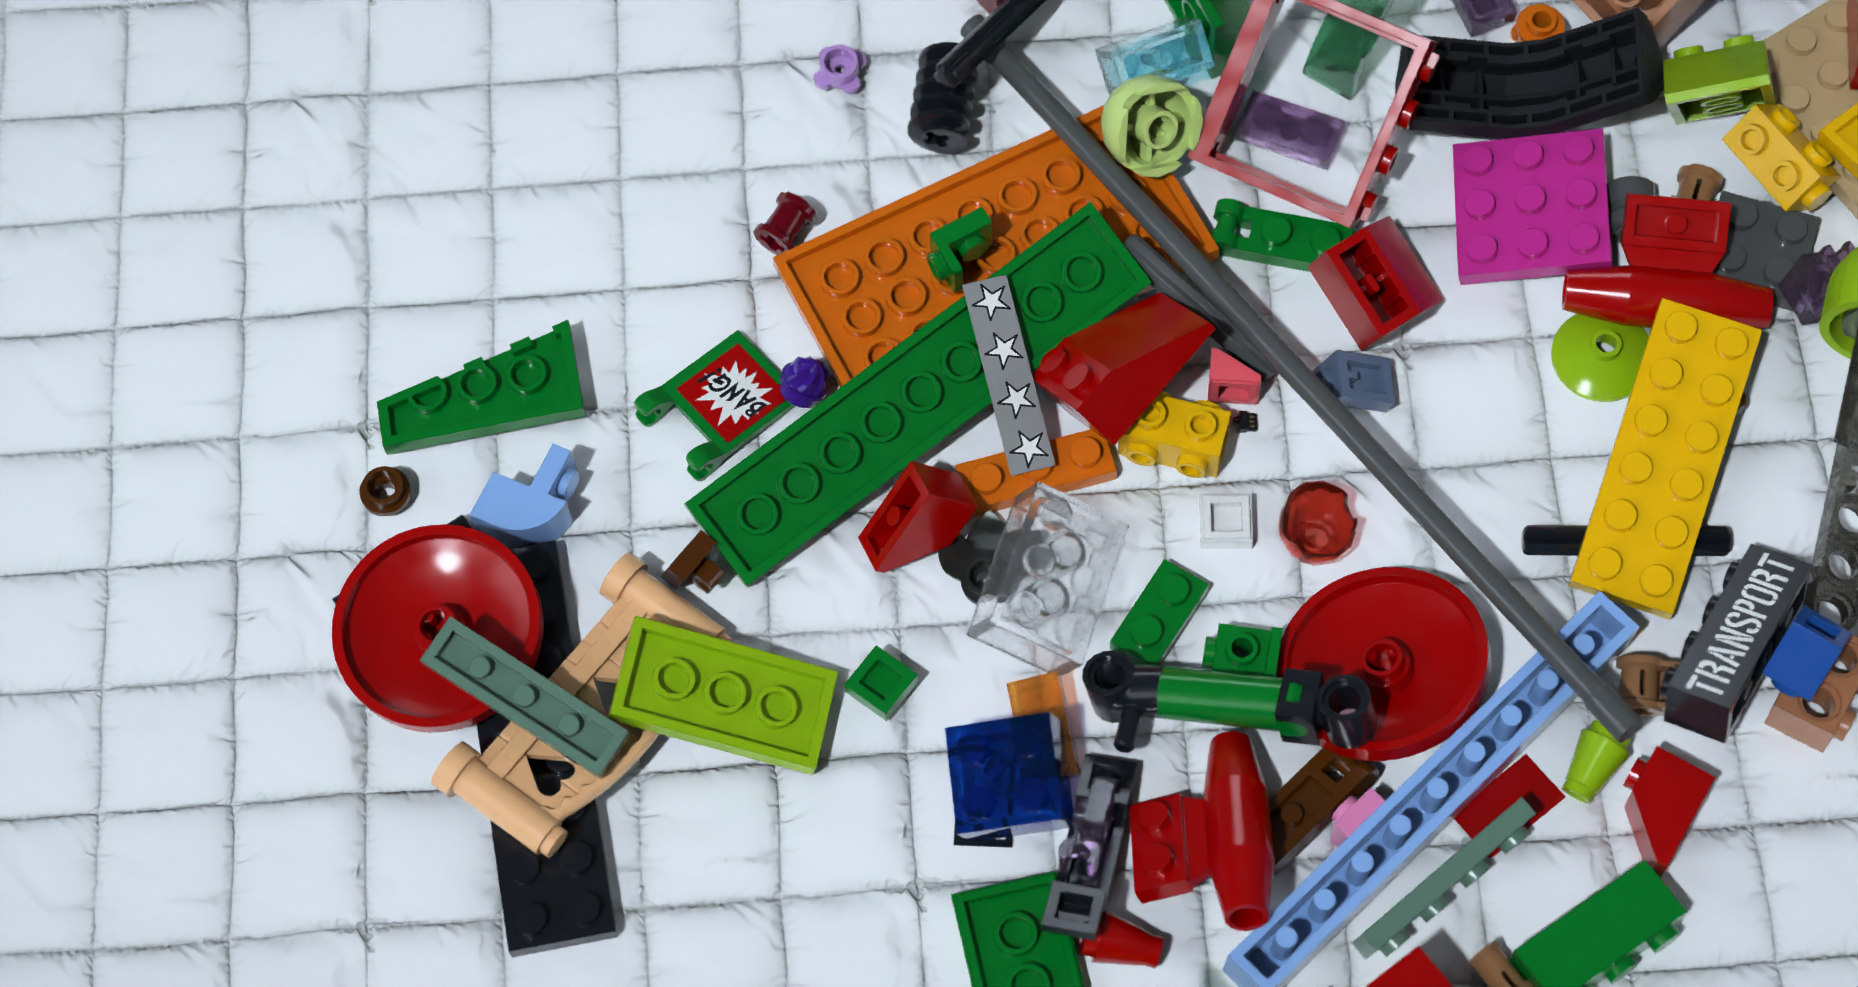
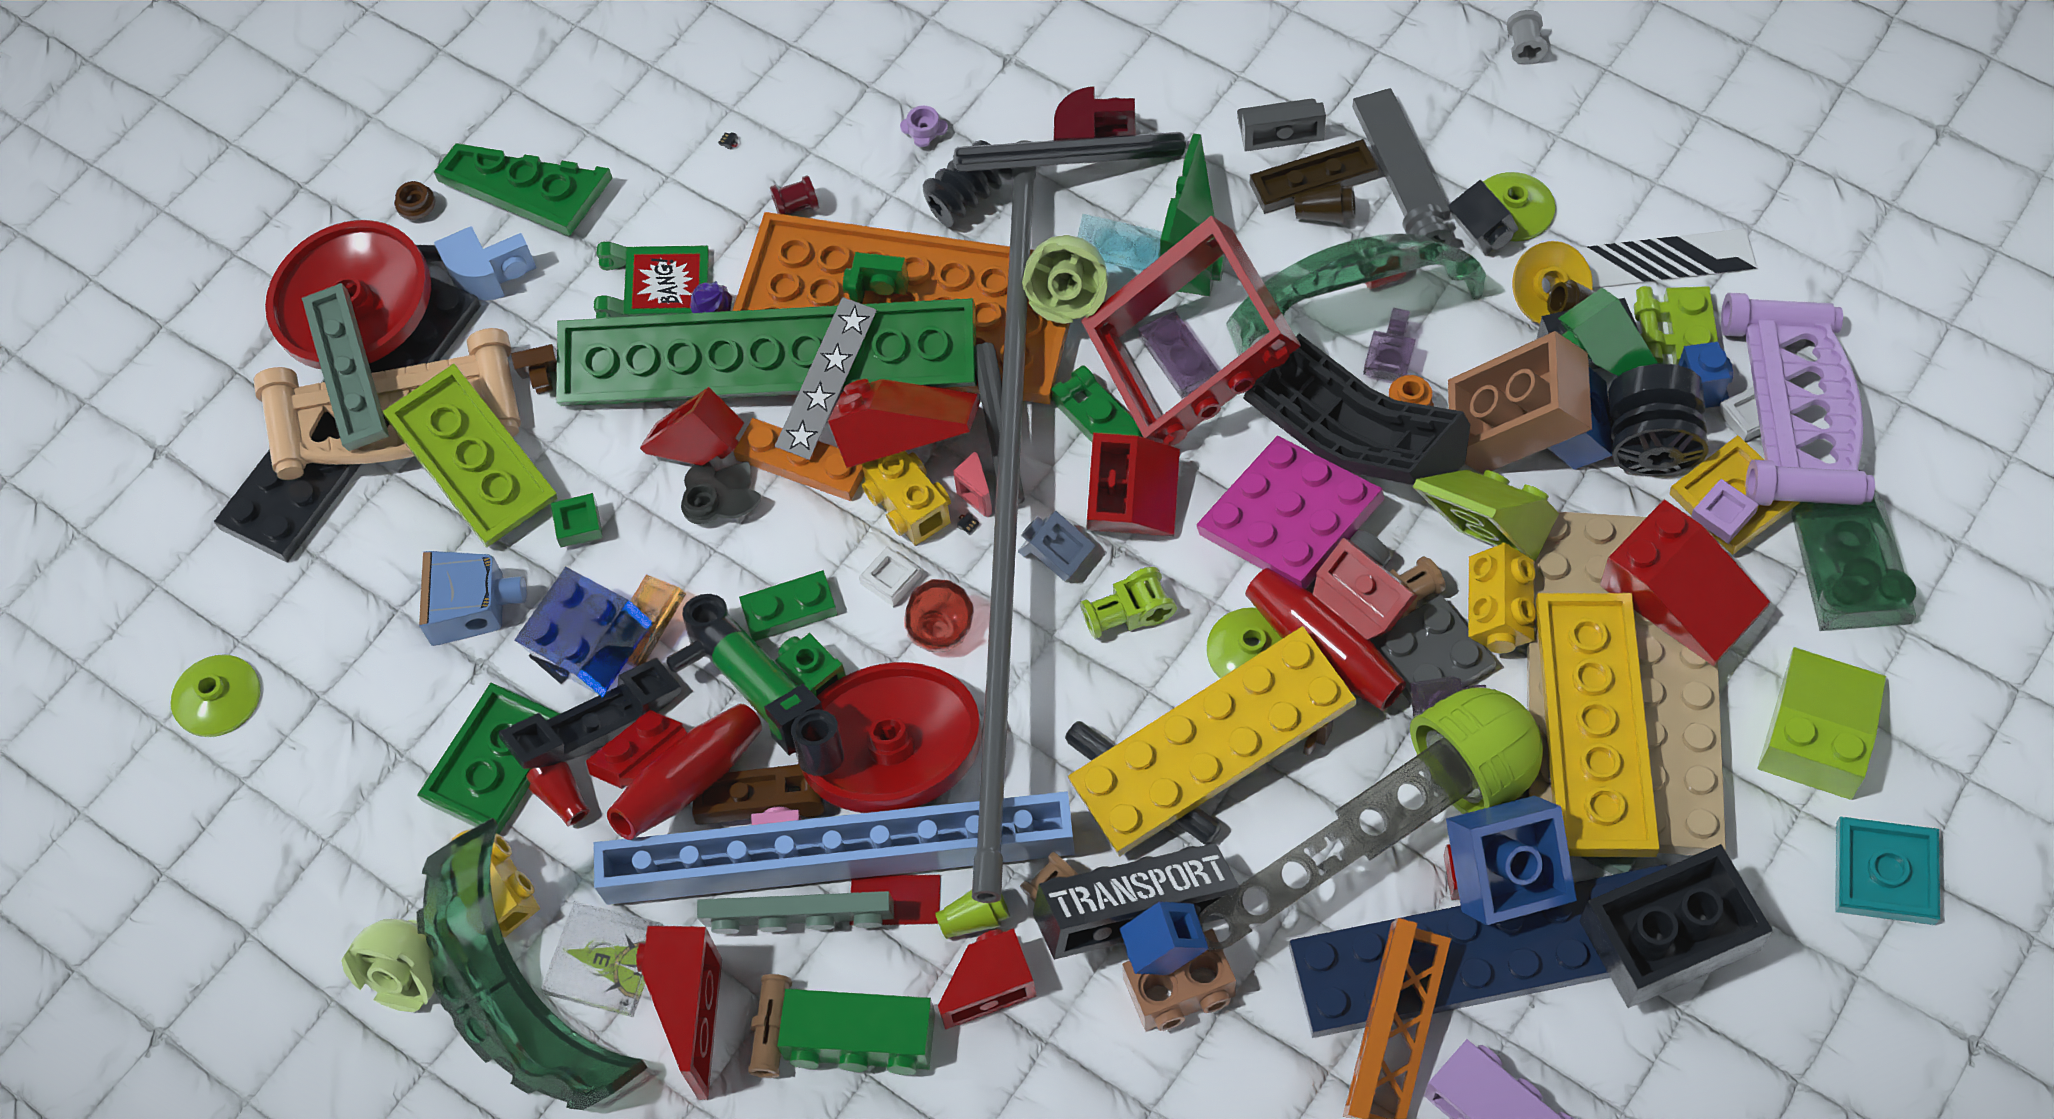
camera: 40 degrees right, 5 degrees down
clear brick [967,481,1130,678] -> none
plate [1058,778,1115,878] -> none
none -> medium blue torso [419,551,527,646]
none -> black piece [718,132,739,150]
none -> lime connector [1080,567,1177,639]

